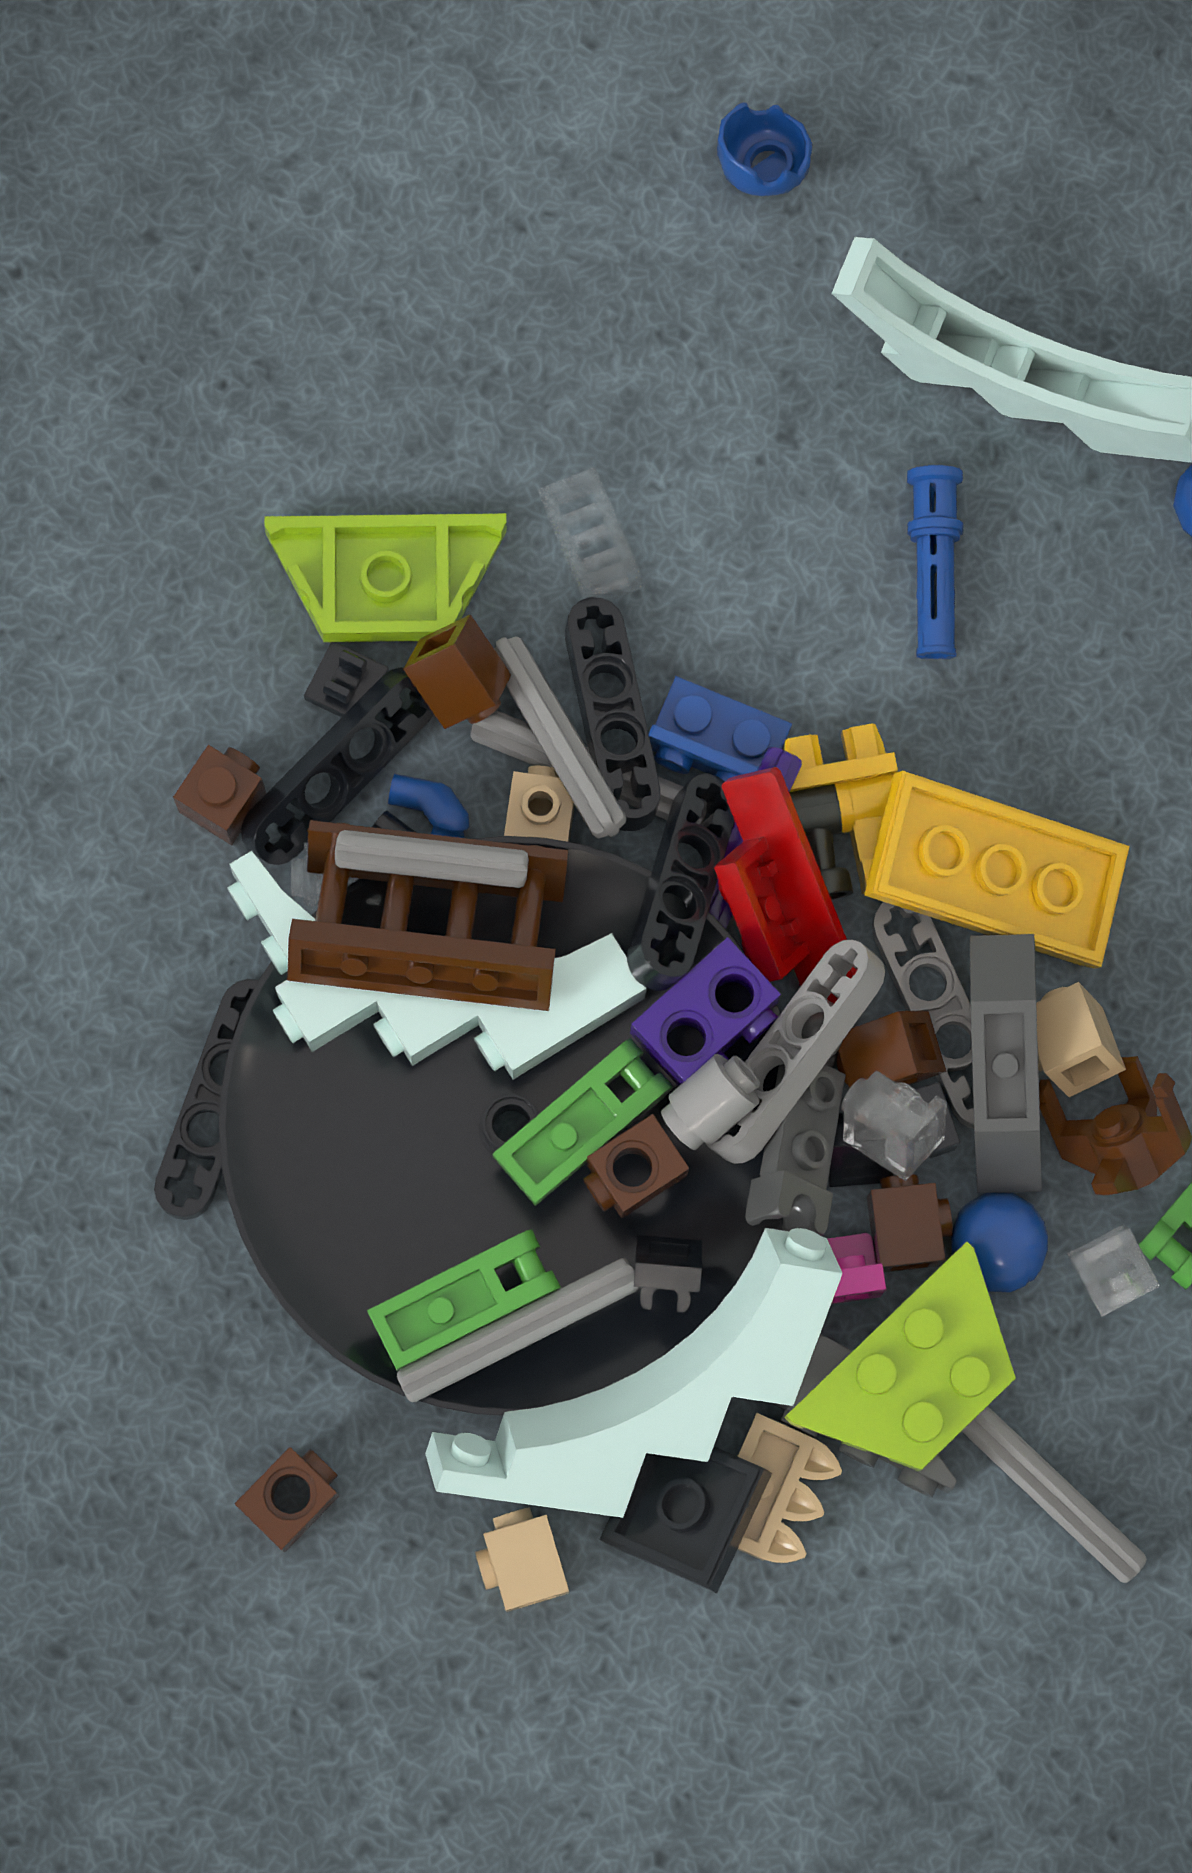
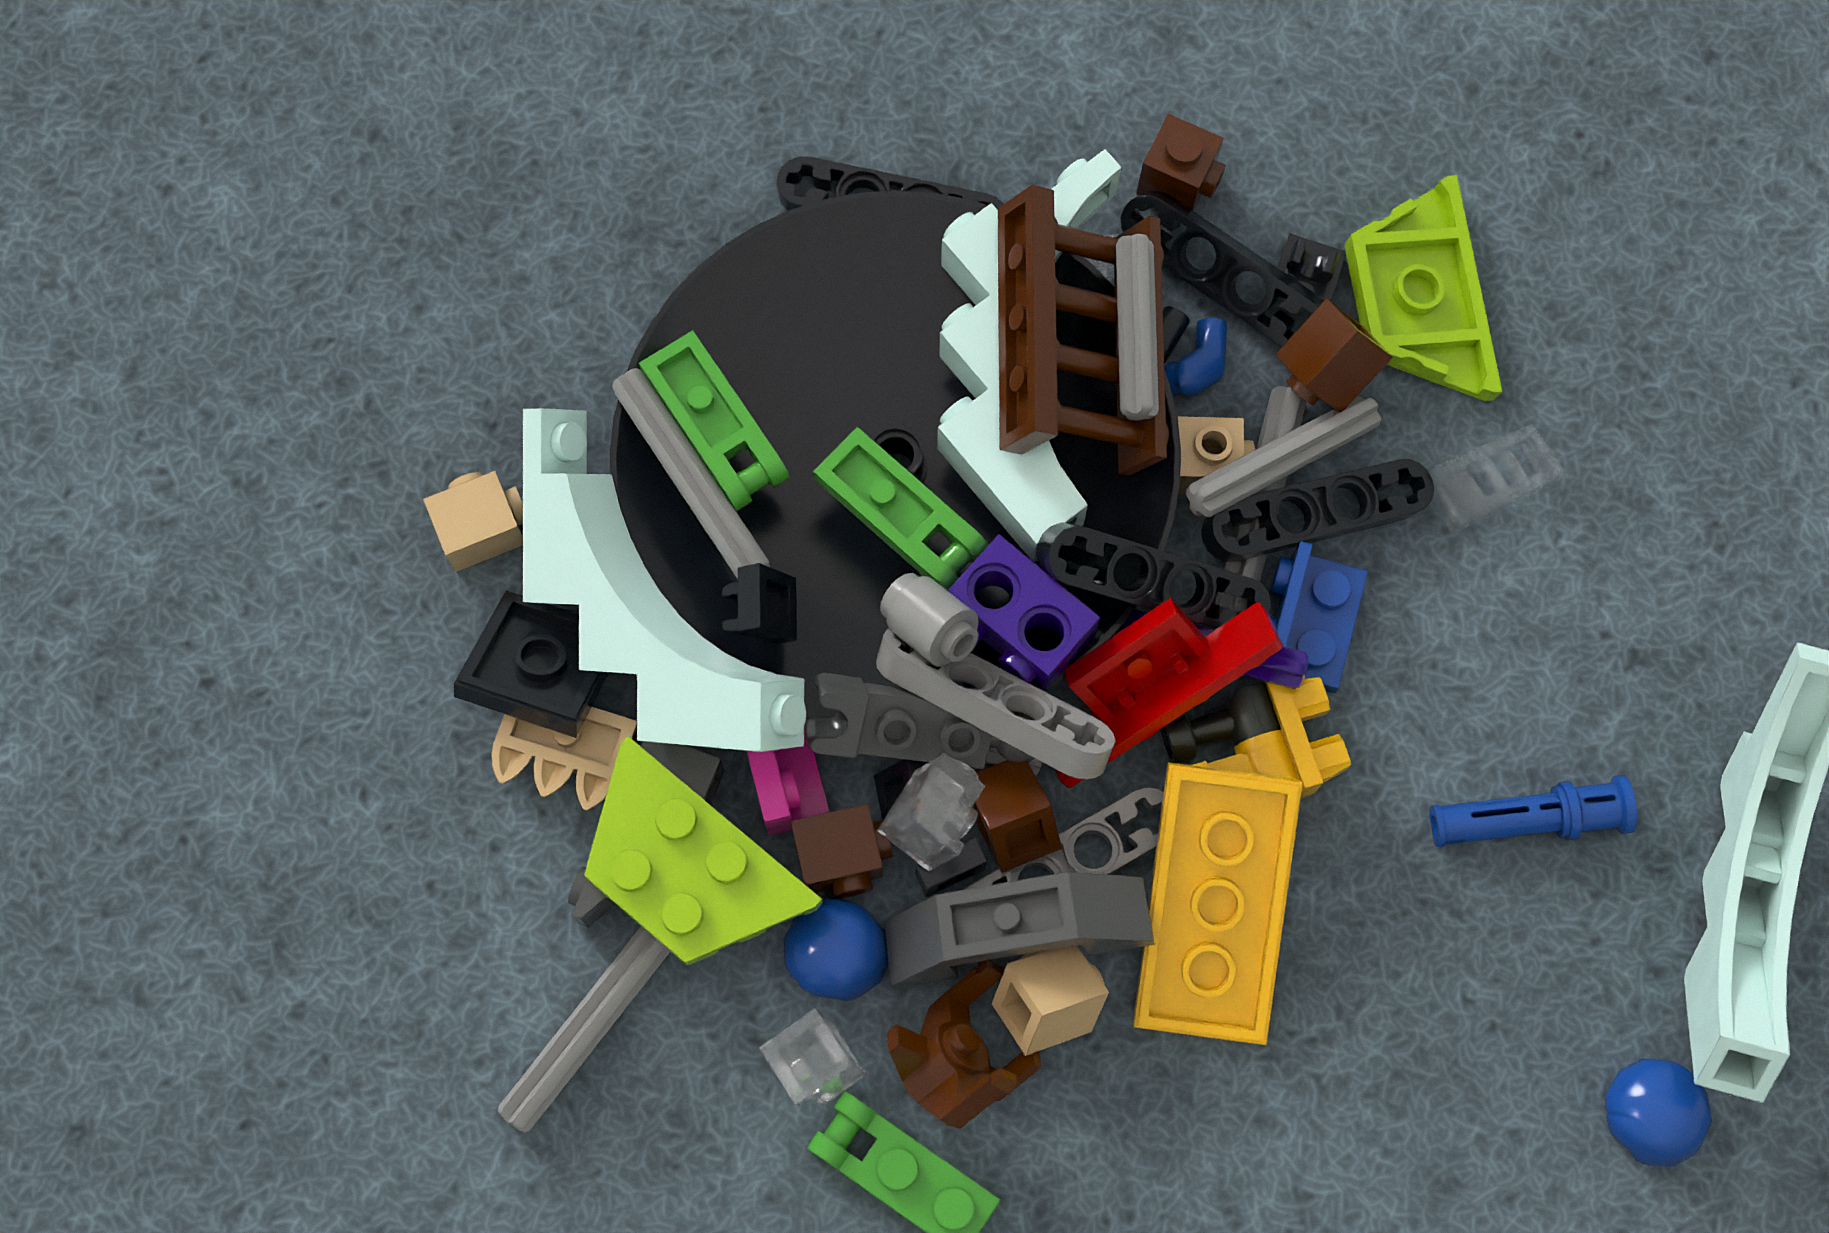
camera: 85 degrees right, 5 degrees down
reddish brown brick [234,1447,339,1552] -> none
reddish brown brick [583,1114,689,1218] -> none

